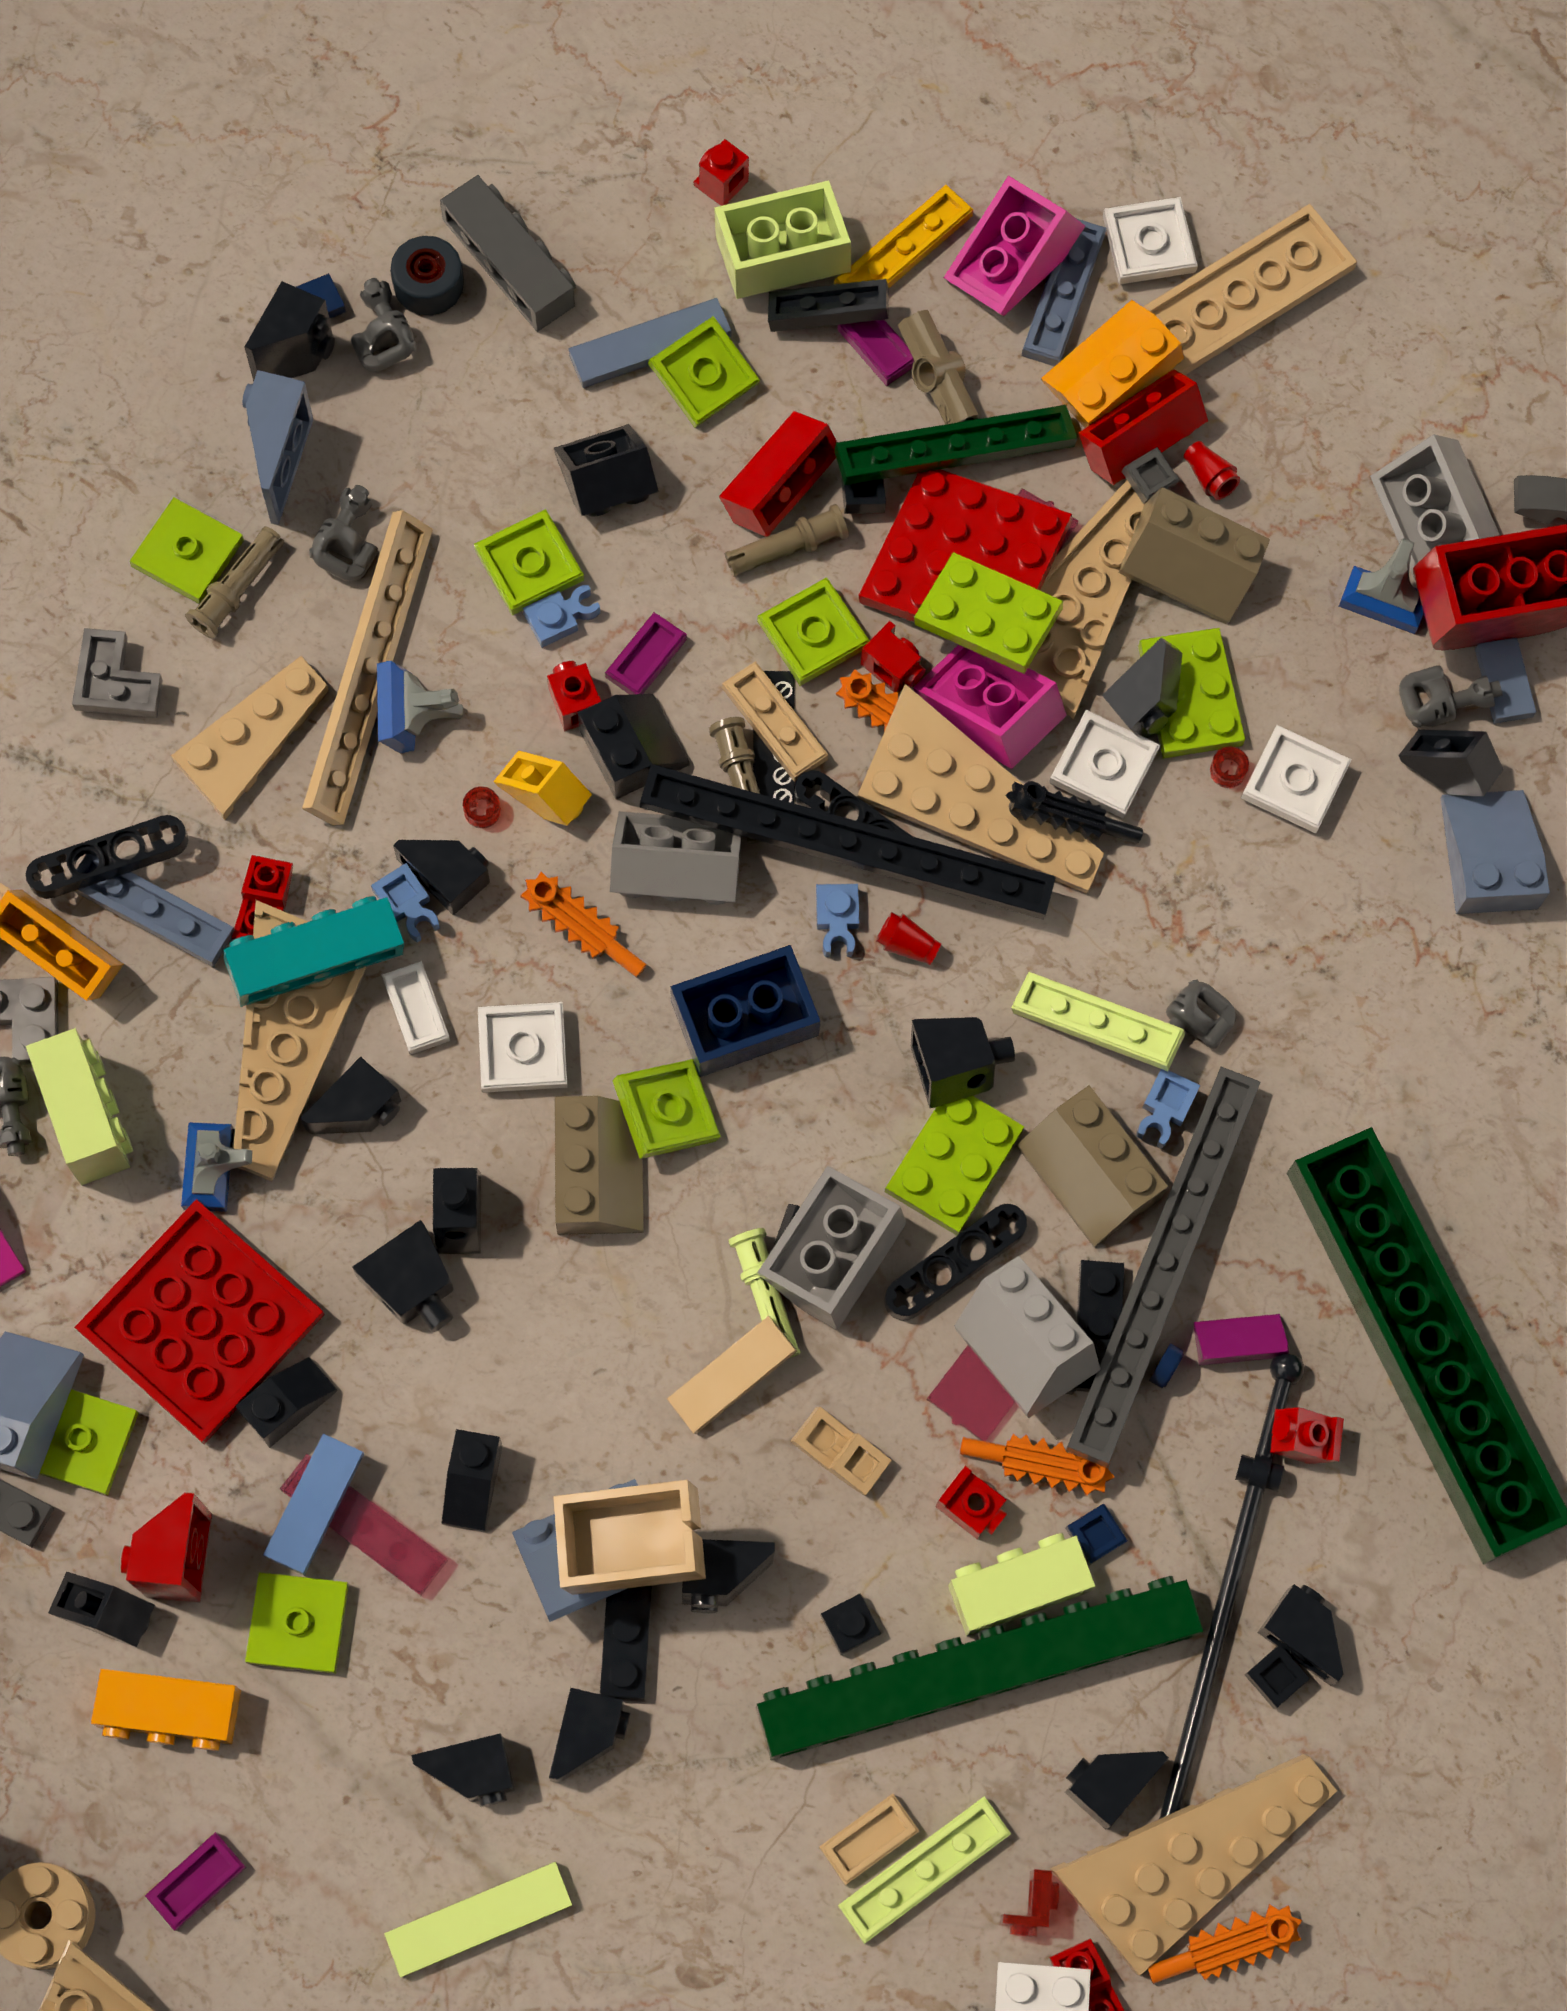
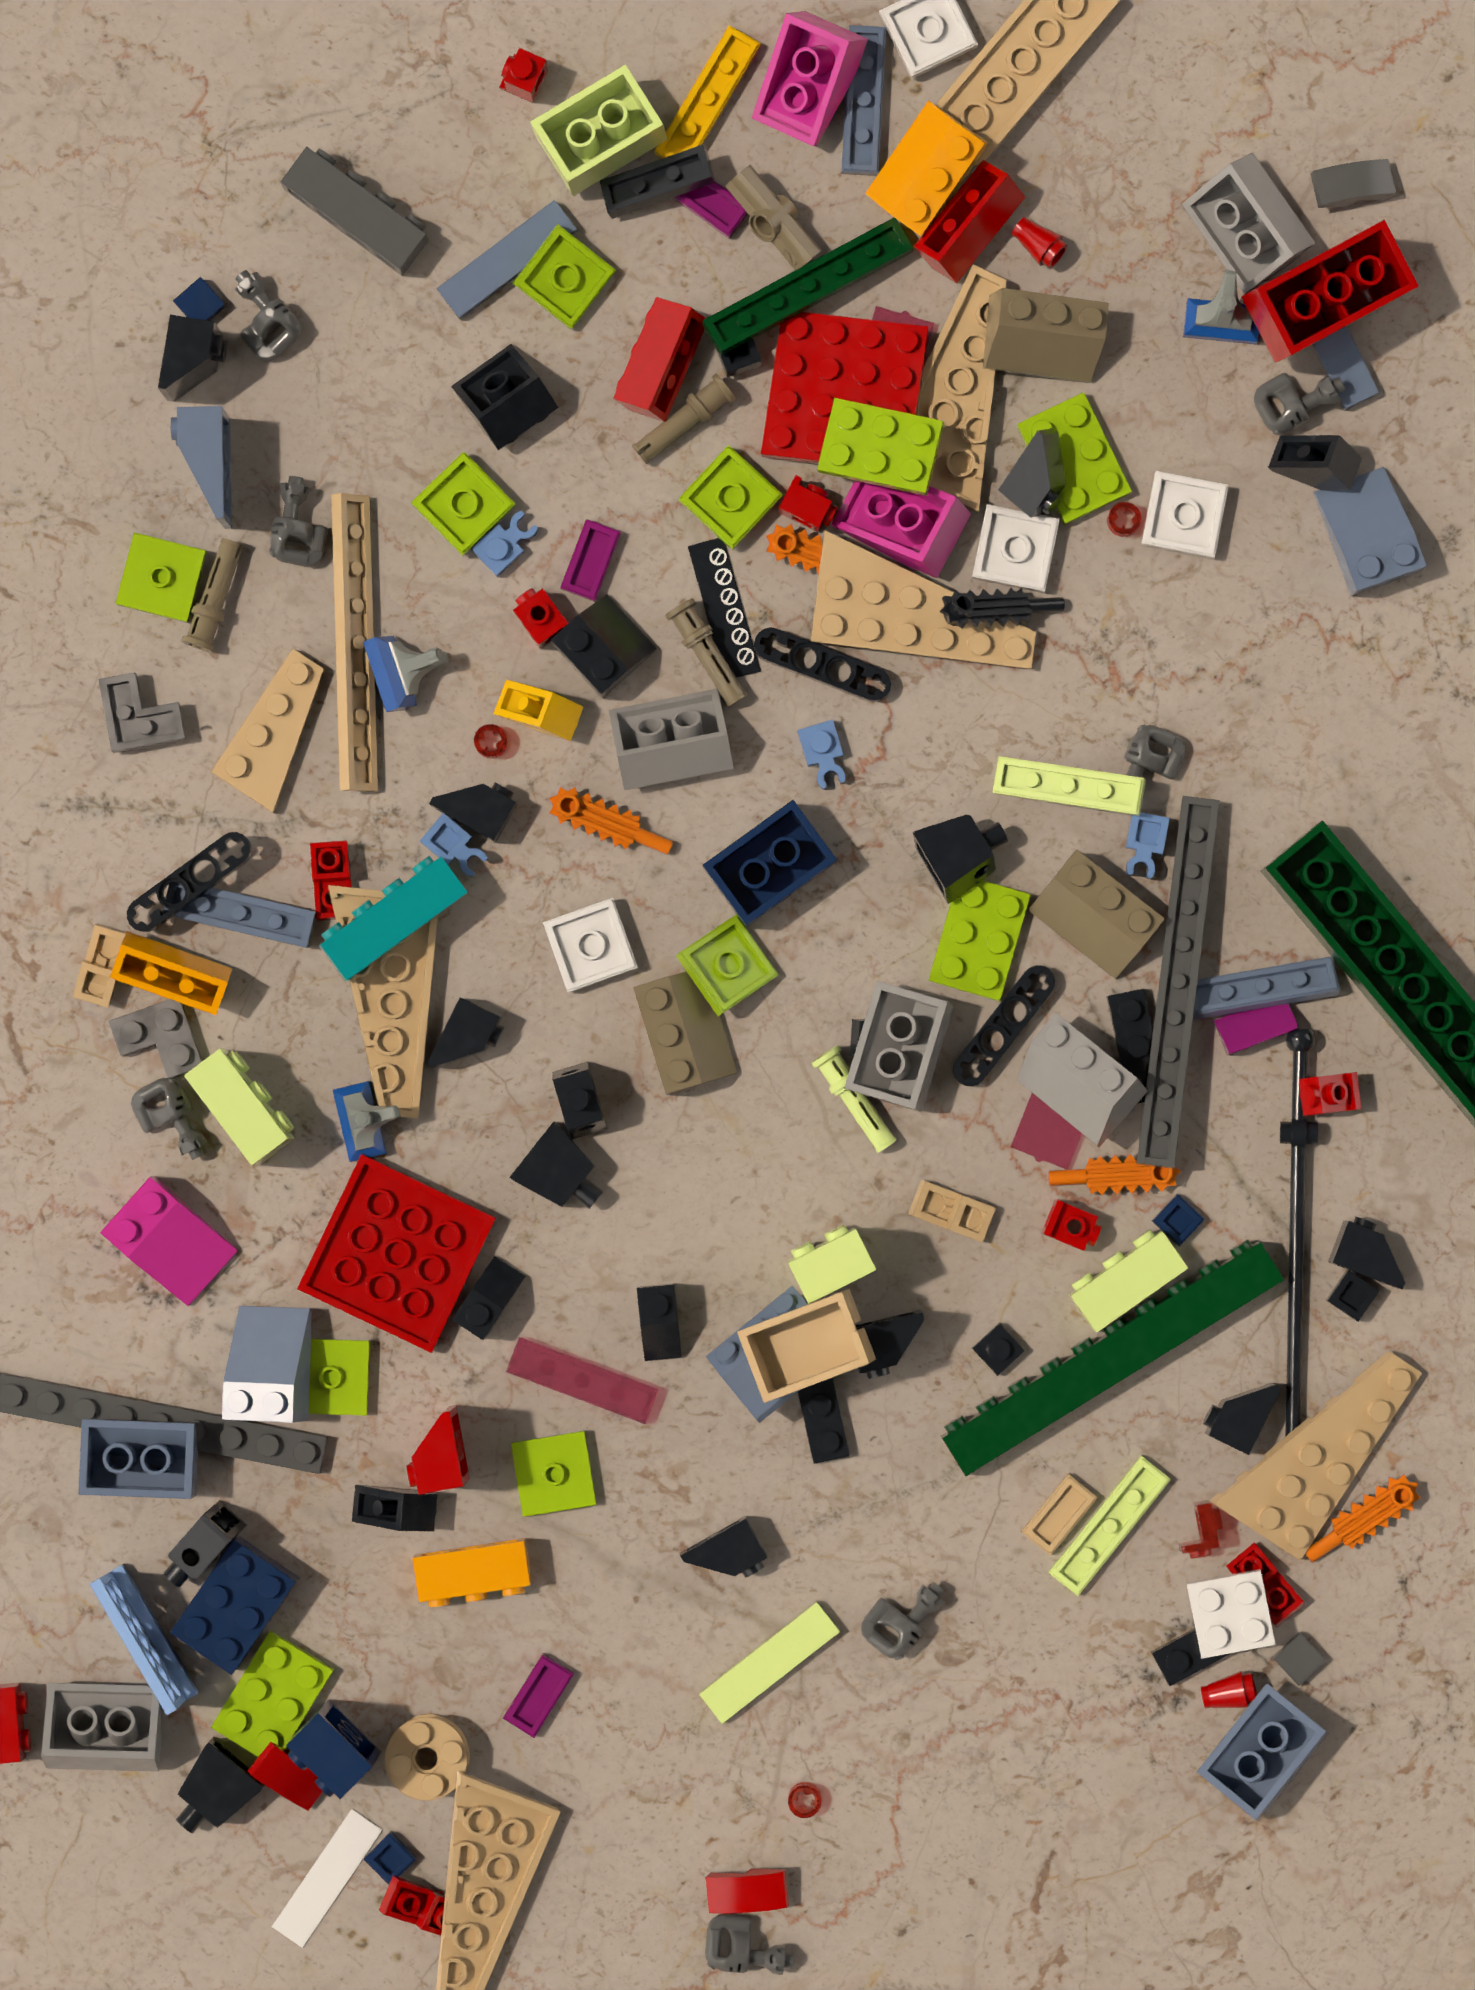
camera: 10 degrees left, 15 degrees up
medium blue tile [263,1434,364,1575] -> none
white tile [382,961,450,1055] -> none
black wheel [390,236,464,316] -> none
black slope [549,1687,631,1783] -> none
black plate [640,764,1056,920] -> none
tan tile [667,1316,797,1434] -> none
tan tile [722,661,828,782] -> none
red cone [876,912,942,965] -> none
dark grey tile [1122,447,1179,504] -> none
dark blue tile [1149,1343,1184,1388] -> none
none -> yellowish green brick [787,1224,876,1304]
none -> dark grey piece [861,1582,946,1660]
none -> sand blue tile [1193,956,1340,1020]

